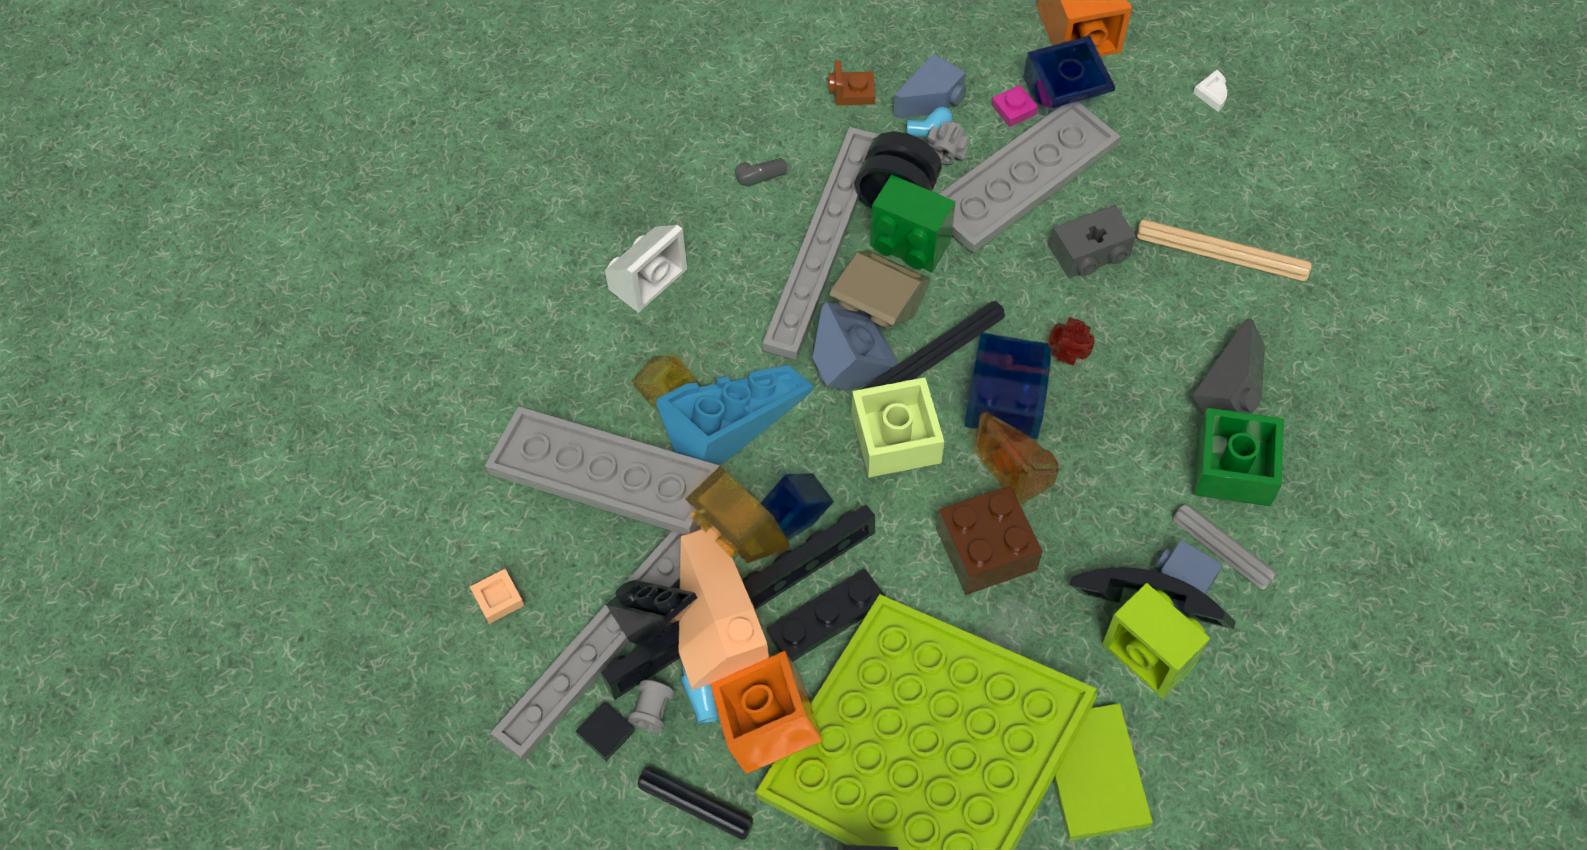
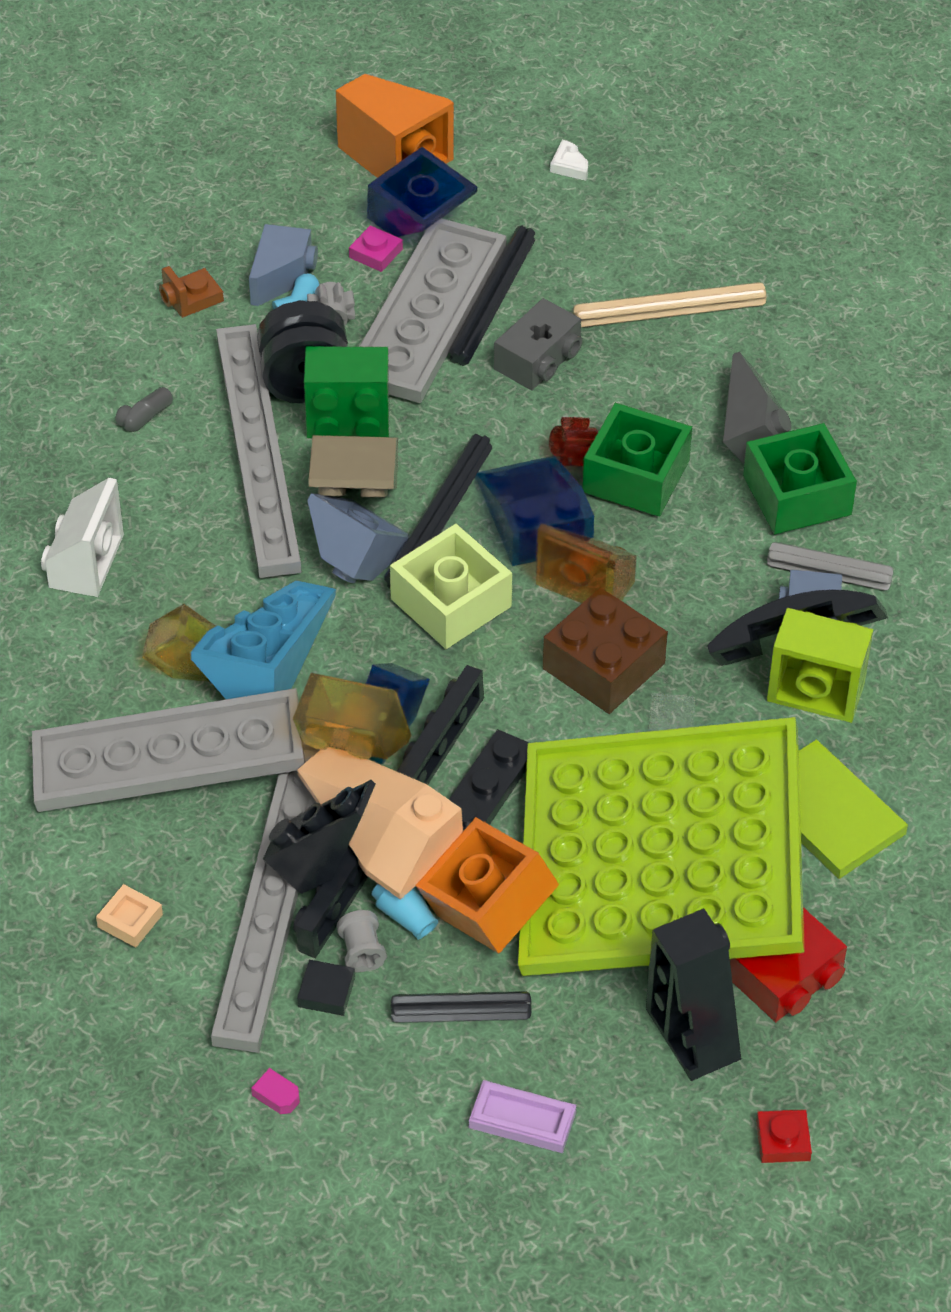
camera: 30 degrees left, 10 degrees down
none -> dark pink piece [251,1068,300,1114]
none -> black axle [449,225,535,366]
none -> green brick [582,402,693,517]

